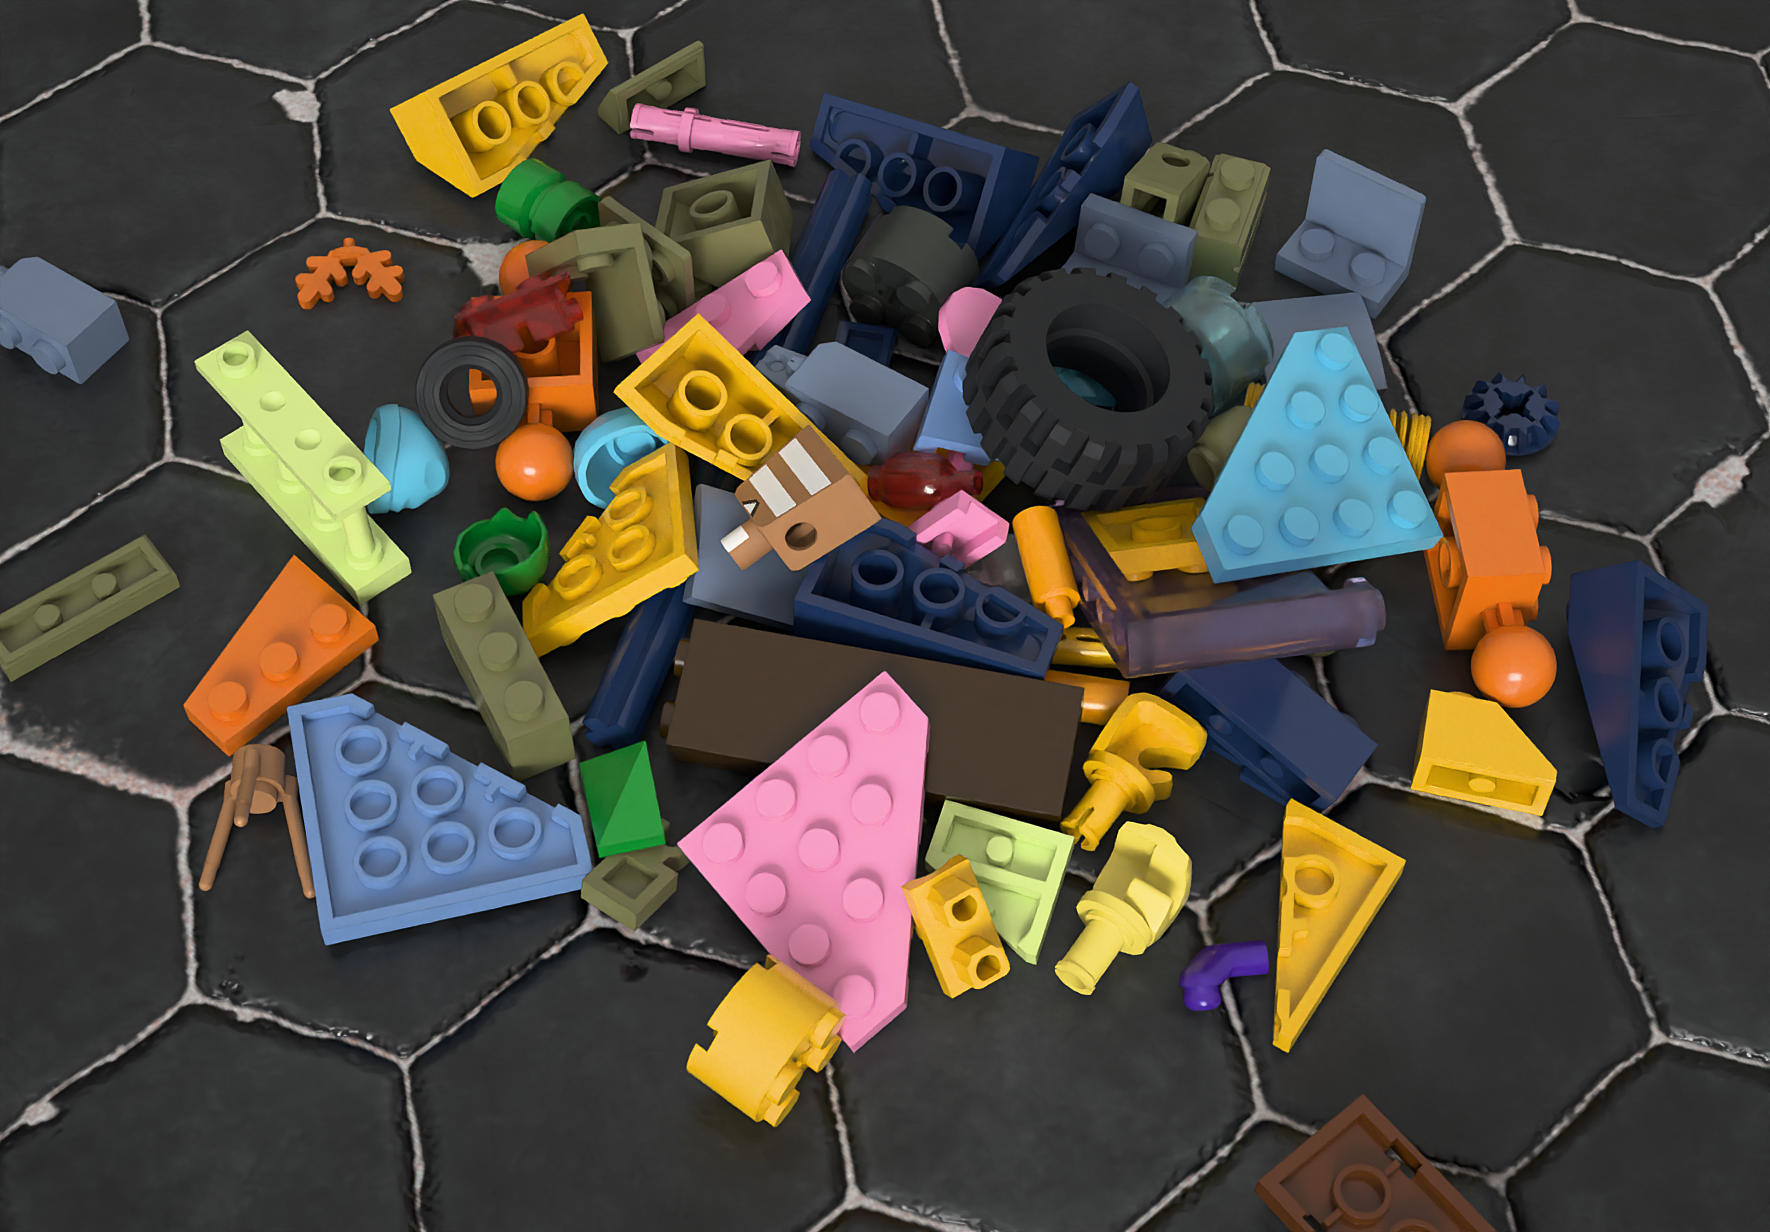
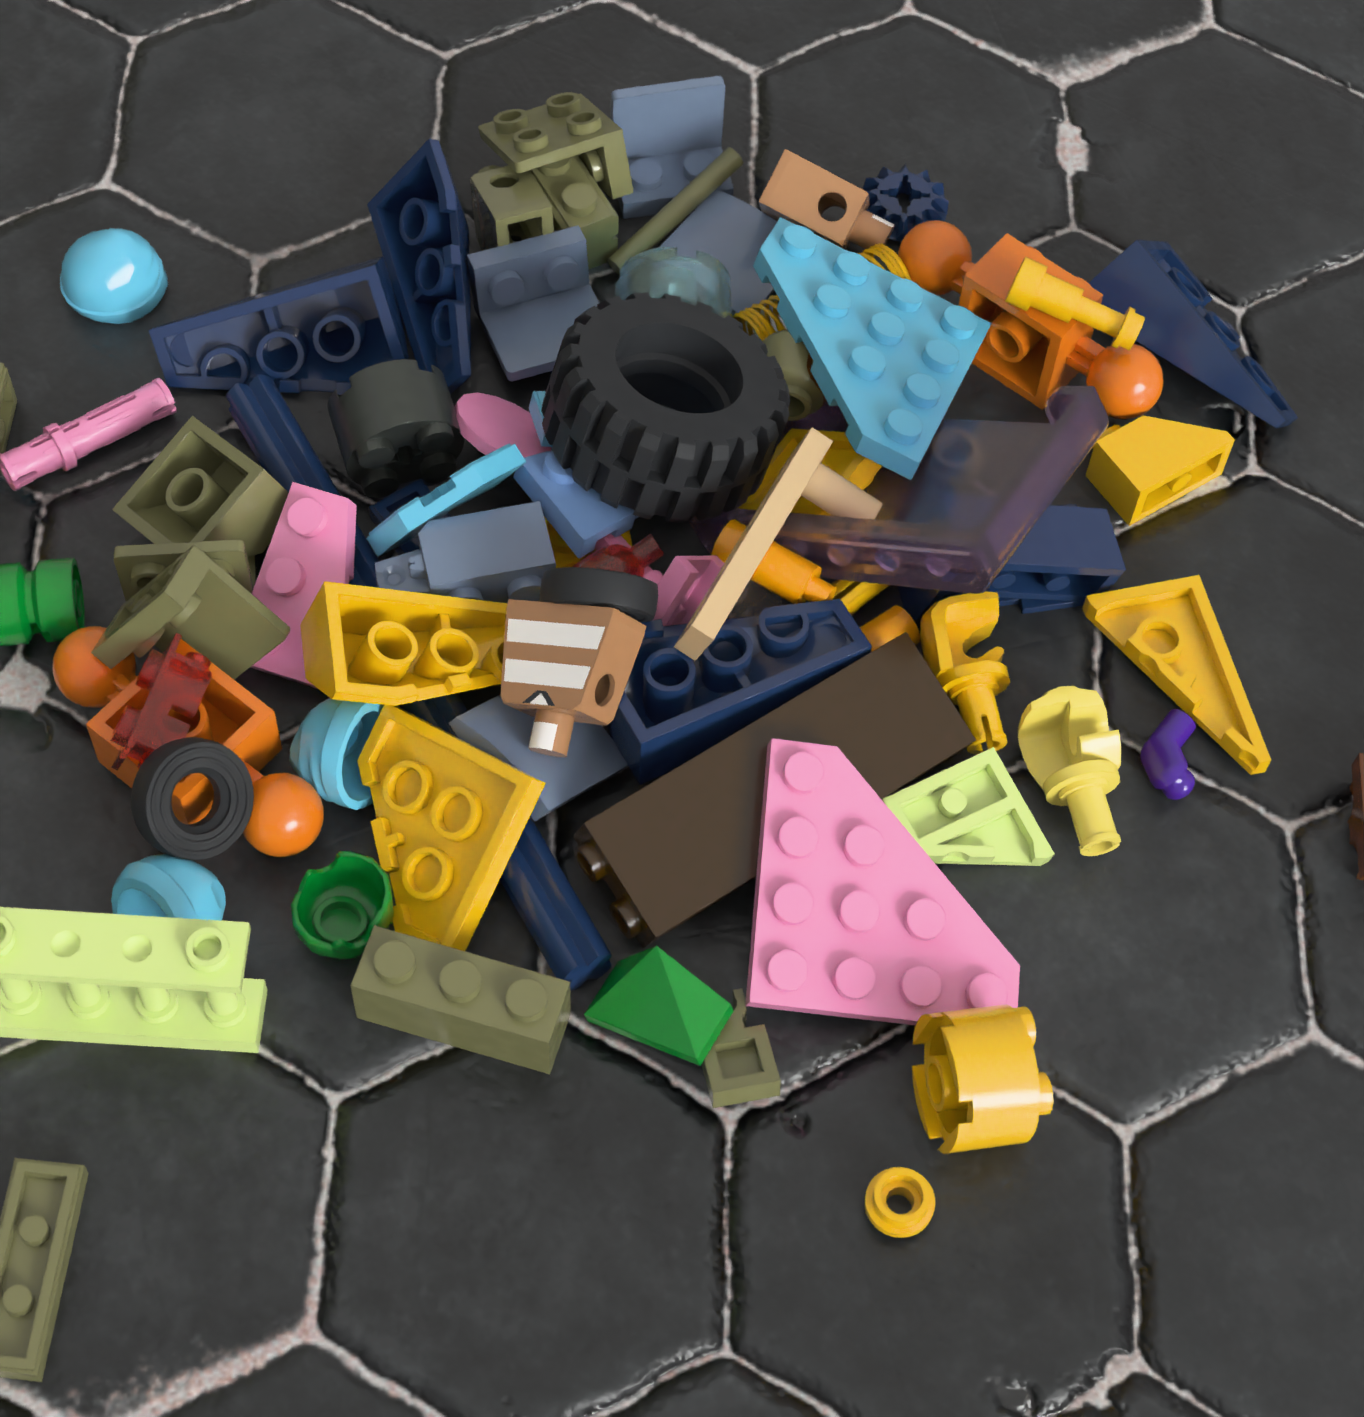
camera: 50 degrees left, 5 degrees up
orange wing [183,555,379,757] -> none
medium nougat plant [199,744,315,899] -> none
medium blue plate [287,693,593,945] -> none
yellow hips [901,854,1010,999] -> none
none -> medium azure hat [60,228,168,324]
none -> medium azure tile [366,443,526,557]
none -> olive bracket [478,92,634,199]
none -> black tyre [540,567,658,623]
none -> olive bar [607,147,743,276]
none -> tan piece [674,427,883,661]
none -> medium nougat torso [759,149,895,250]
none -> yellow plate [864,1167,935,1238]
none -> yellow piece [1005,257,1145,351]

